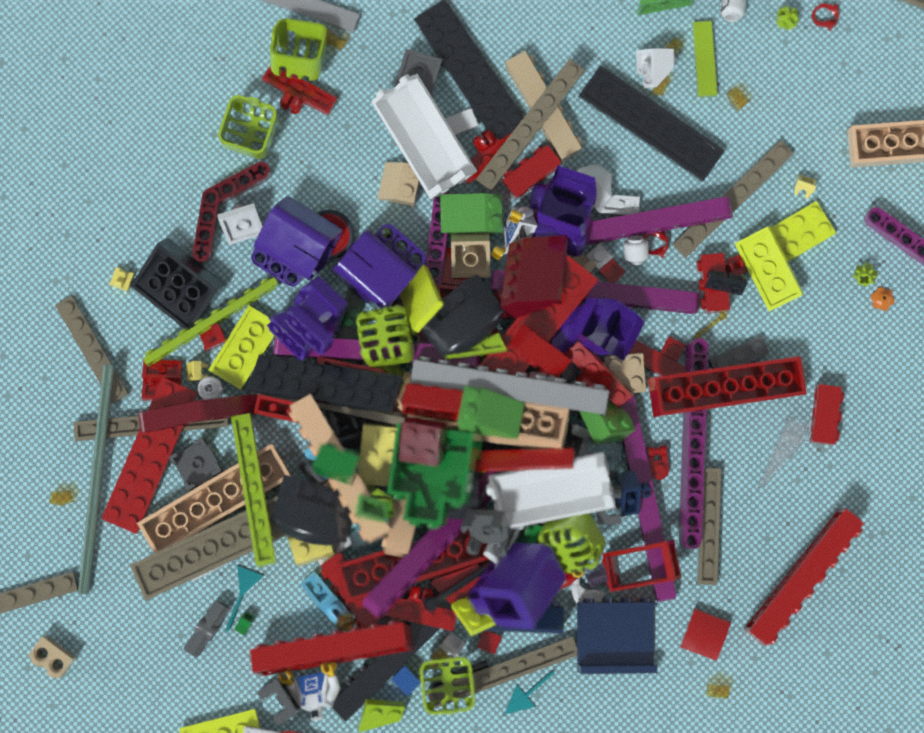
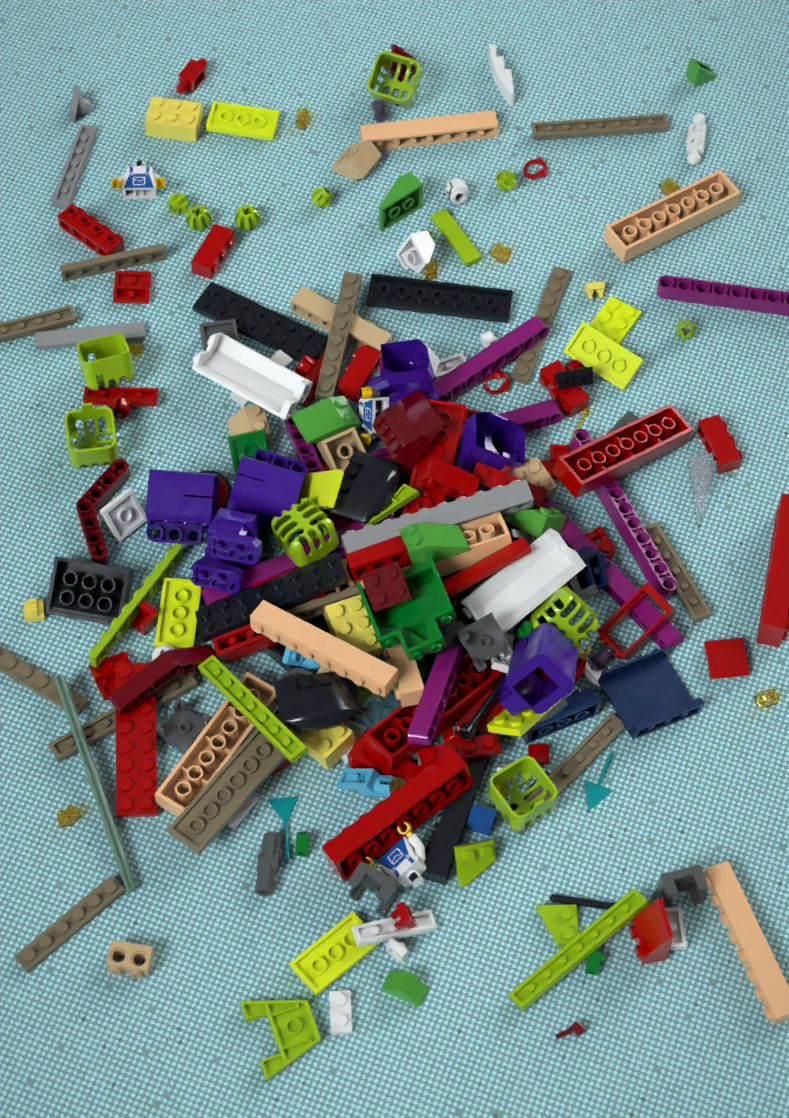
camera: 30 degrees left, 25 degrees down
light yellow tile [186,361,208,382] -> none
green brick [313,442,359,486] -> none
bright green slope [355,494,390,523] -> none
white head [624,235,649,265] -> none
orange plant [870,287,895,311] -> none
none -> green tile [227,429,269,474]
none -> white piece [480,331,498,348]

